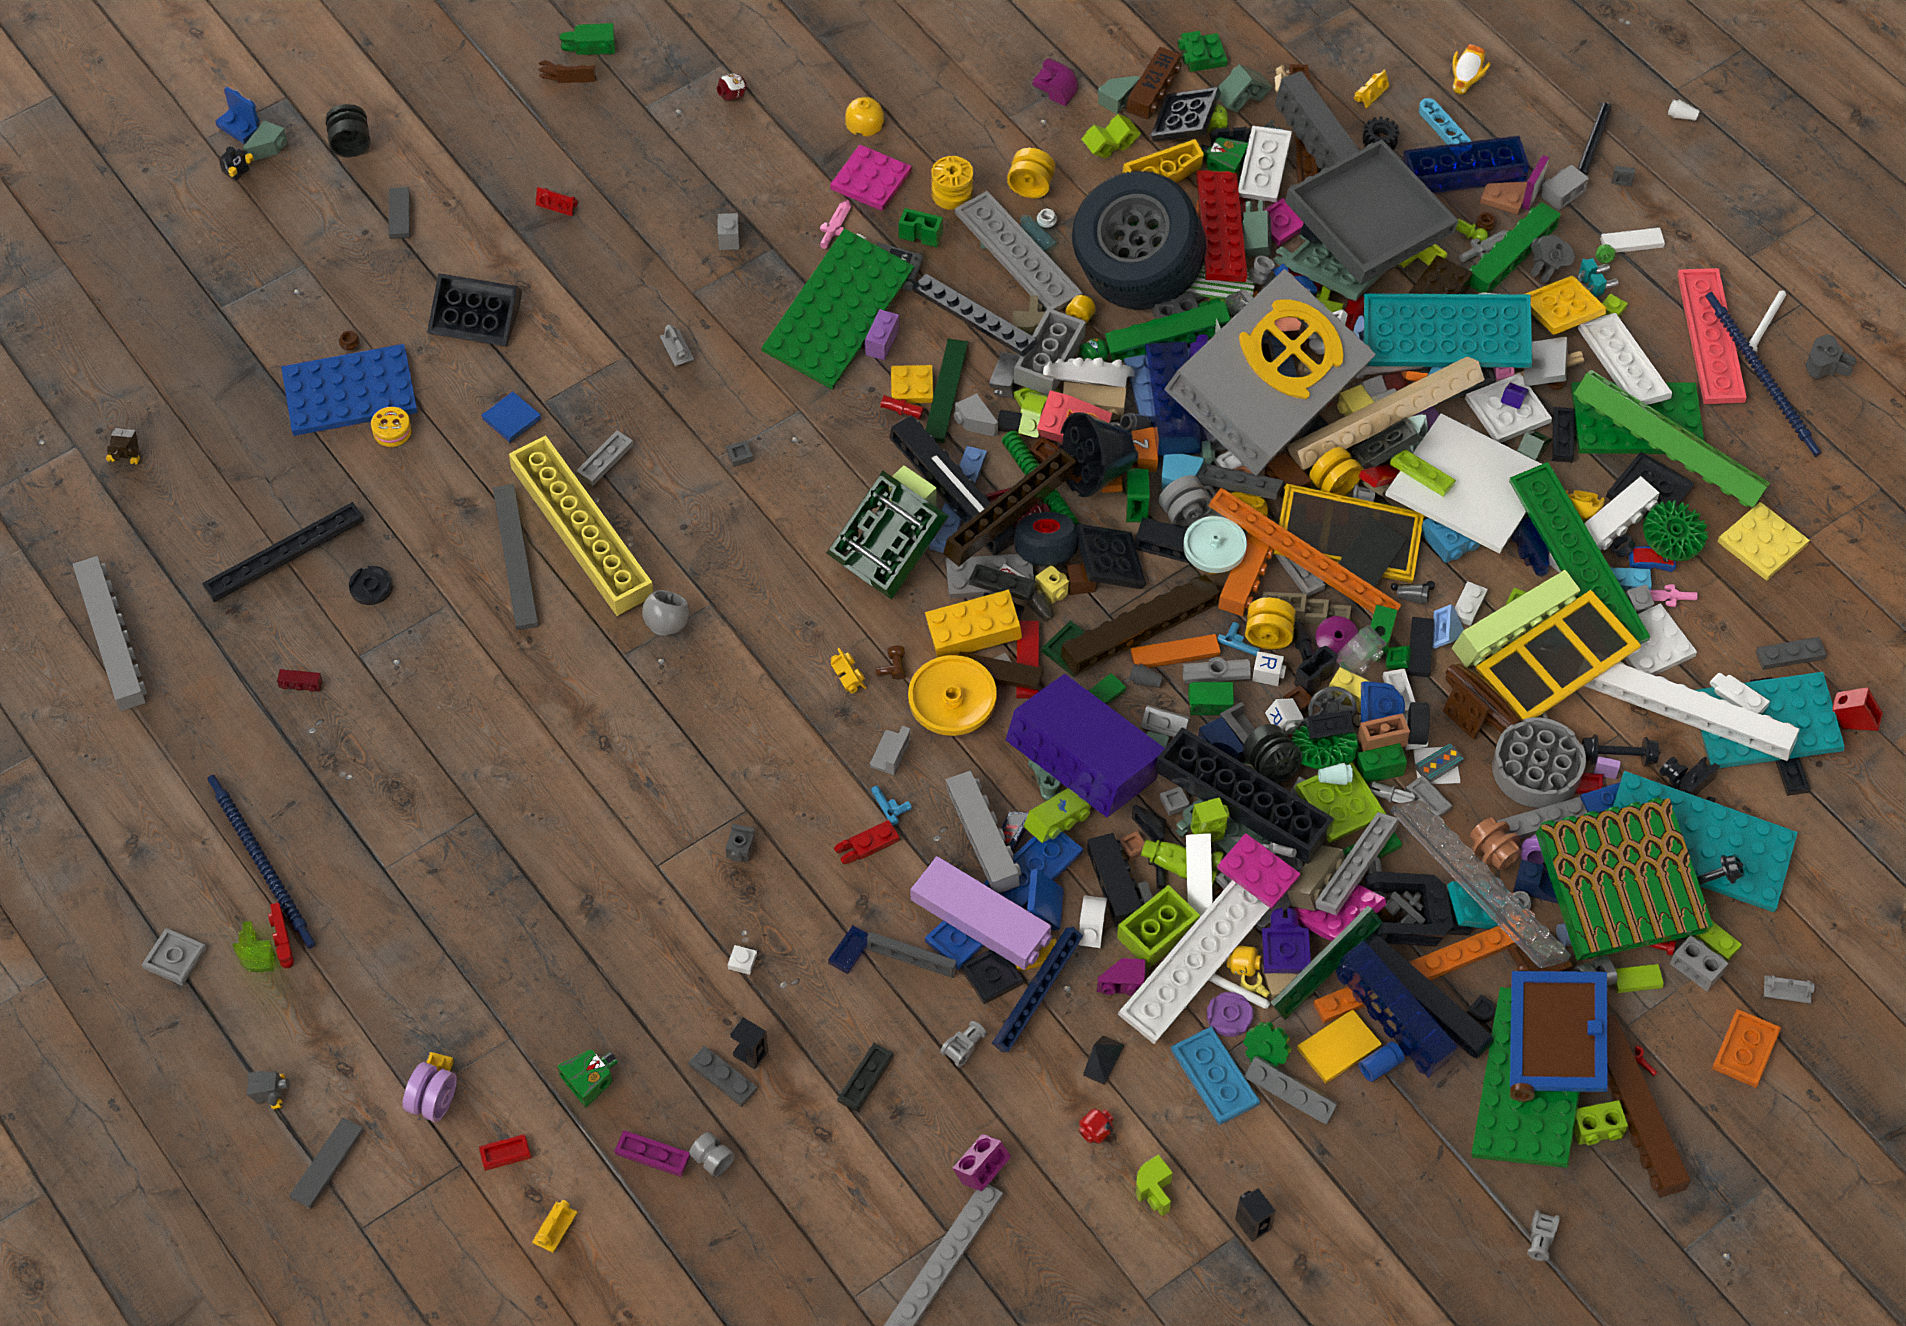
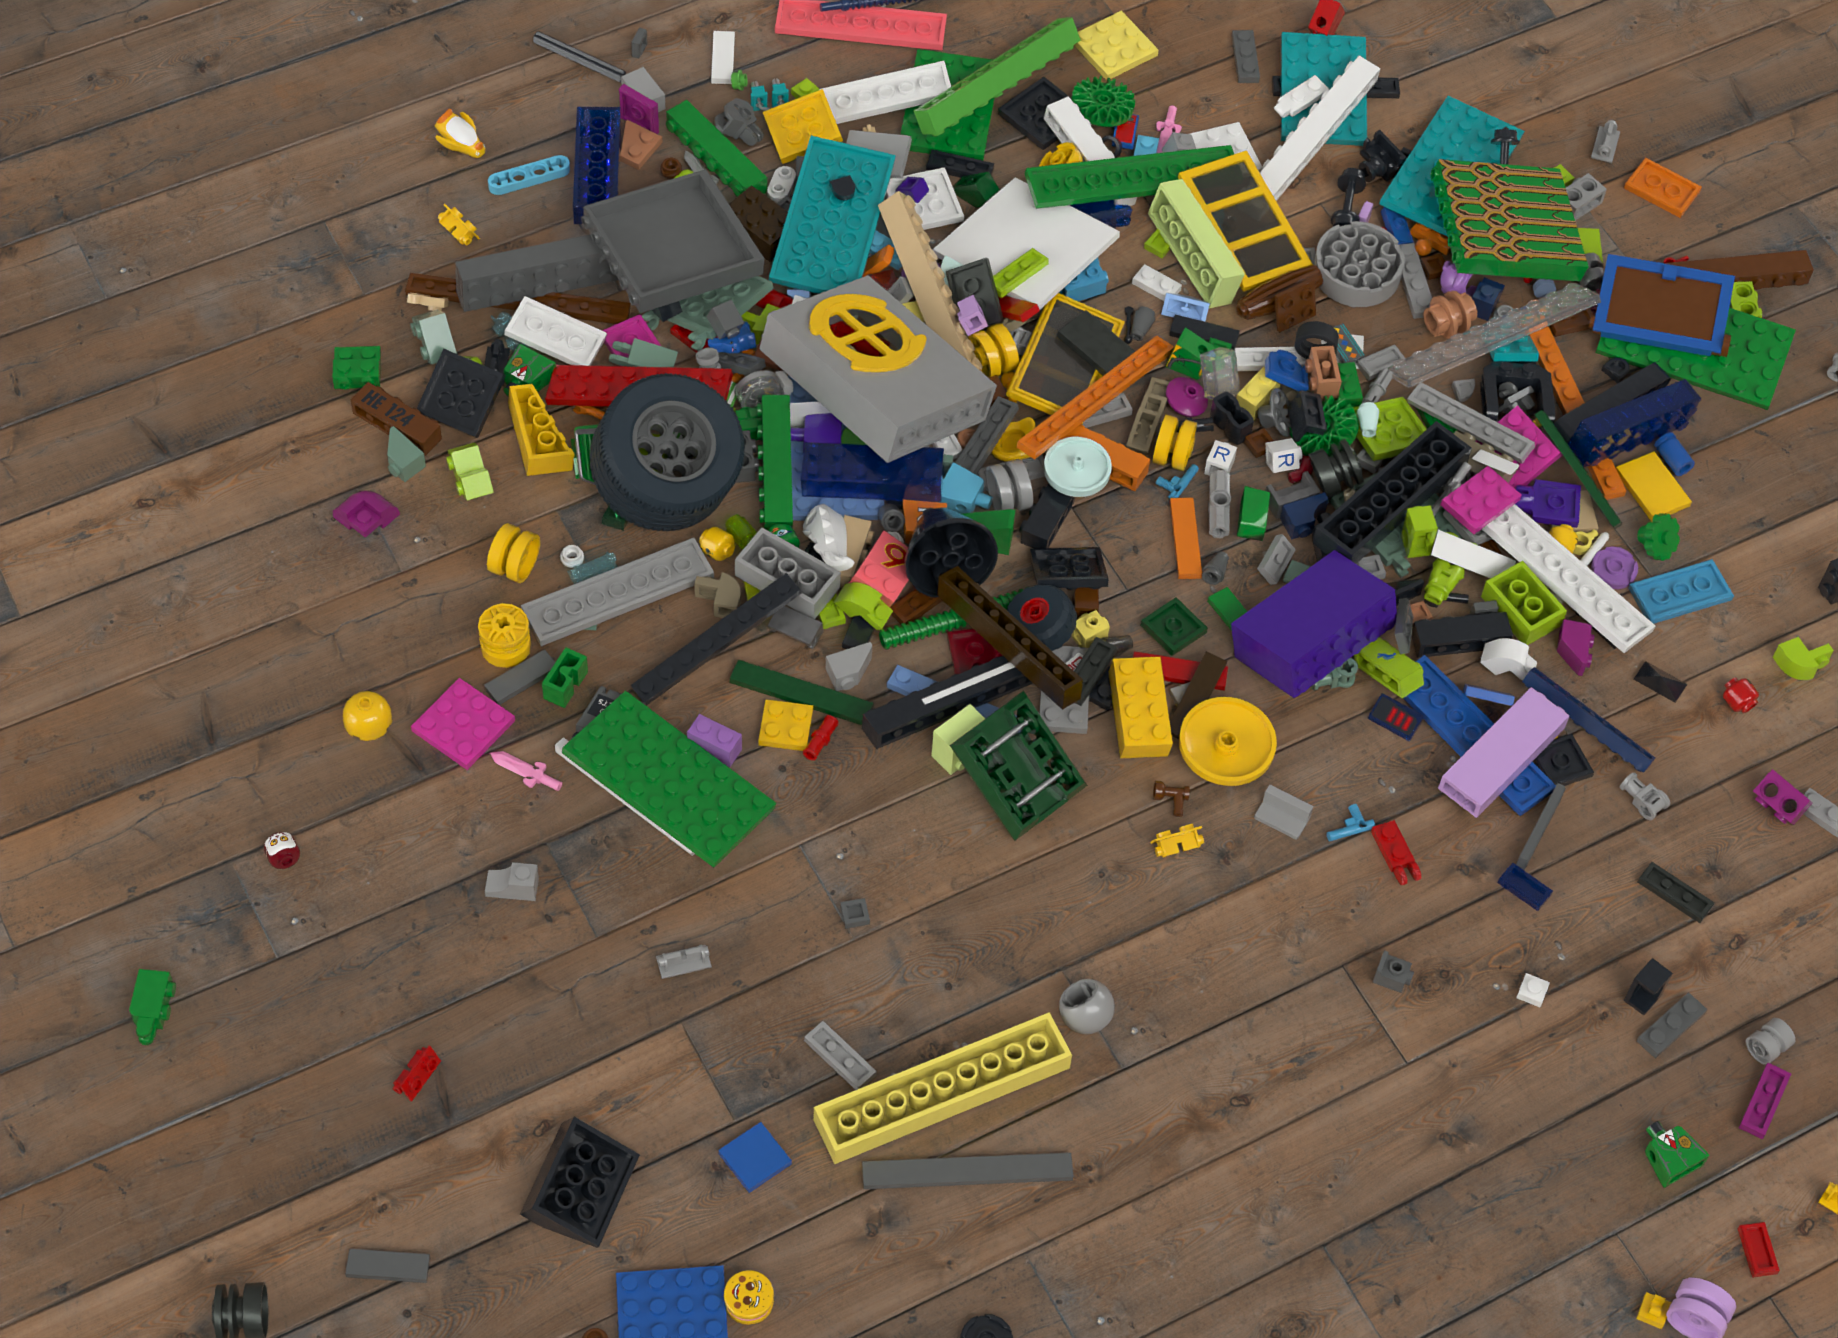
camera: 85 degrees left, 0 degrees up
reddish brown arm [539,60,596,83] -> none
light grey brick [945,770,1022,893] -> none
dark brown brick [1060,574,1220,676] -> none
dark grey plate [1244,1056,1339,1125] -> none
black tyre [1362,117,1399,150] -> none
none -> dark grey tile [484,649,556,705]
none -> dark grey brick [706,300,745,340]
none -> clear neon green brick [725,514,757,549]
none -> black tile [829,175,855,200]
none -> lavender brick [957,295,988,336]
none -> dark grey tile [1395,598,1414,654]
none -> light grey tile [1452,379,1475,403]
none -> white sticker [1472,450,1519,475]

